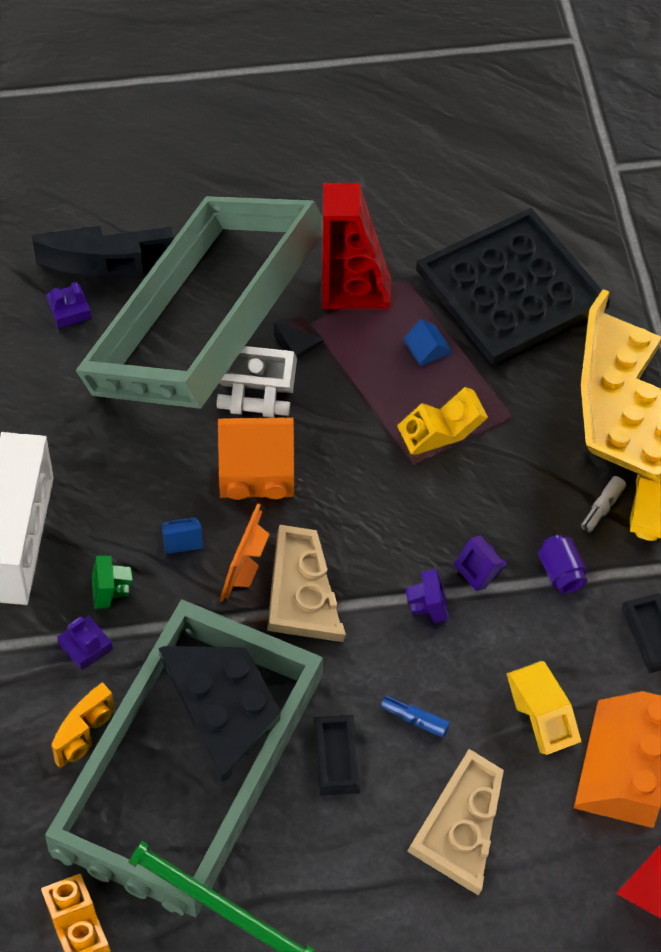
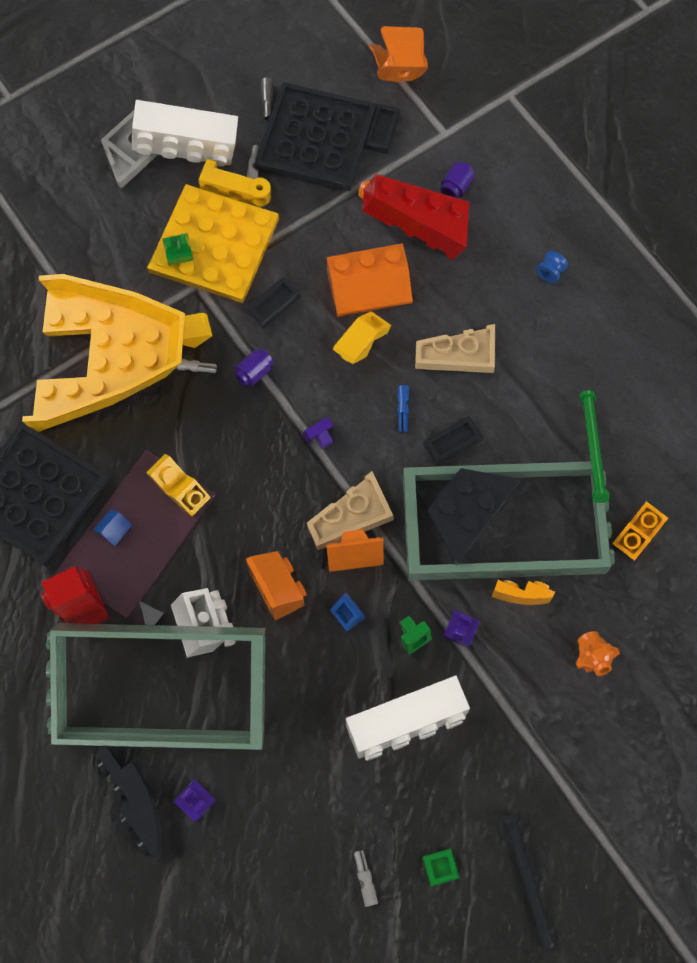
camera: 115 degrees left, 15 degrees up
dark purple tile [453,536,507,591] -> none

